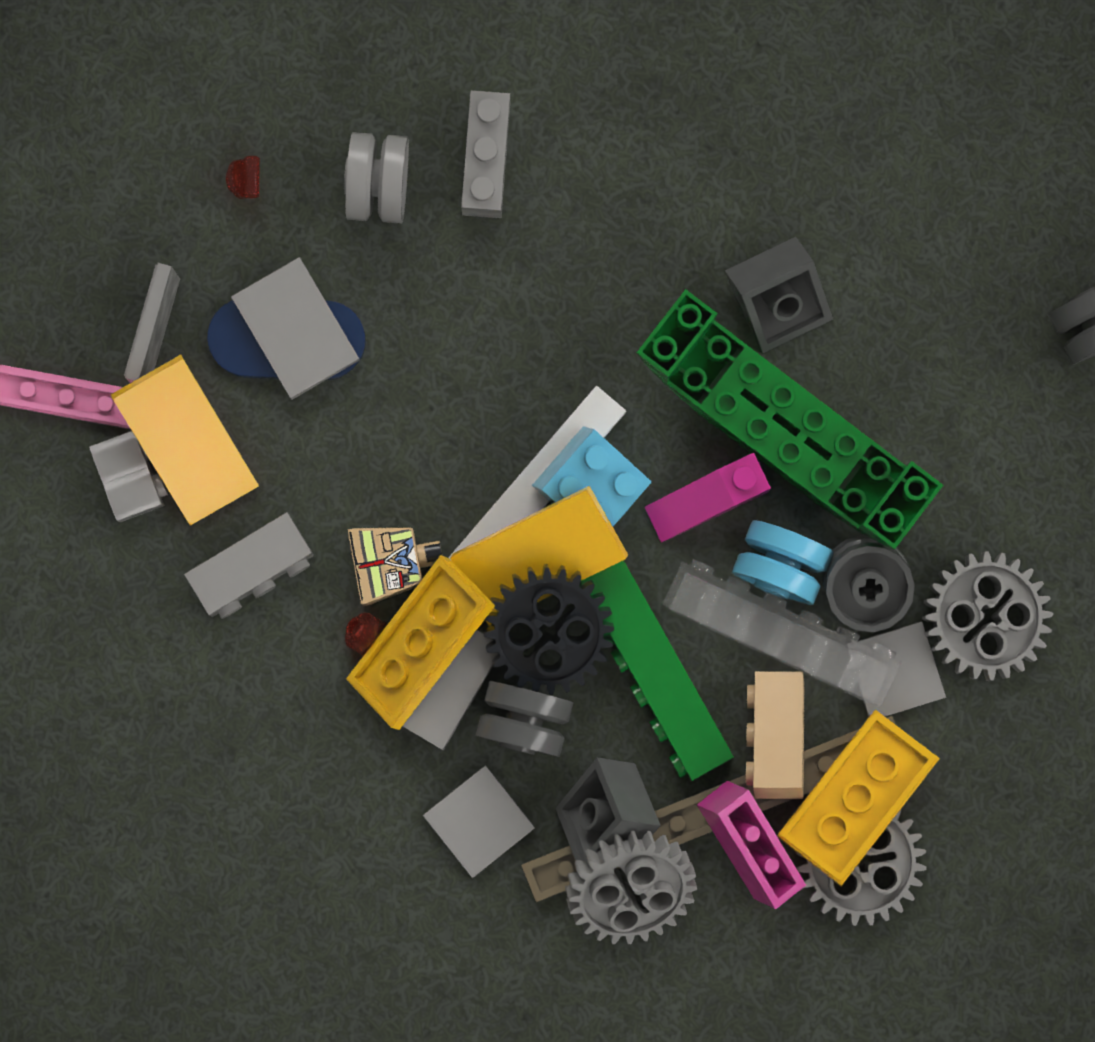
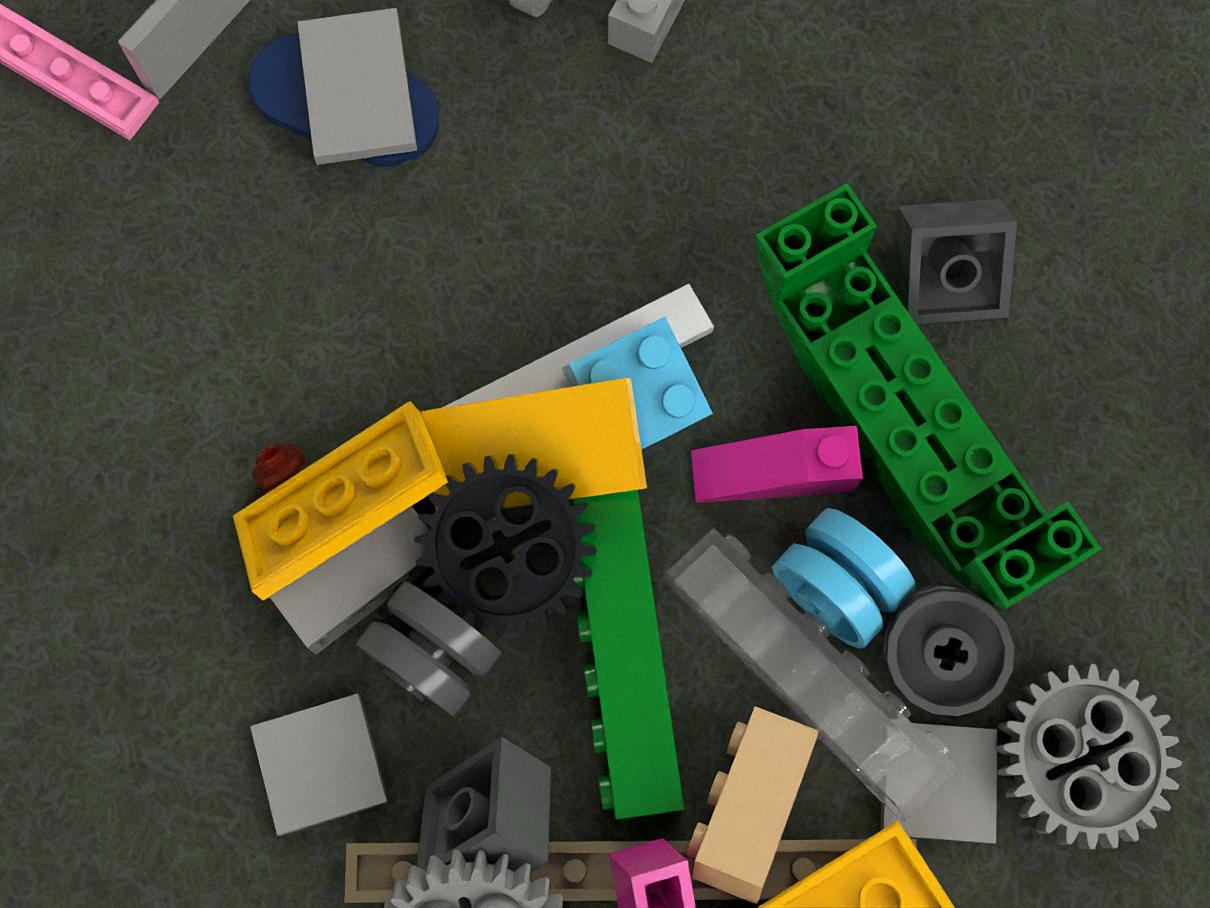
camera: 20 degrees right, 10 degrees down
light grey brick [89,431,168,523] -> none
yellow tile [111,355,259,526] -> none
light grey brick [184,512,314,619] -> none
torso [348,528,442,606] -> none

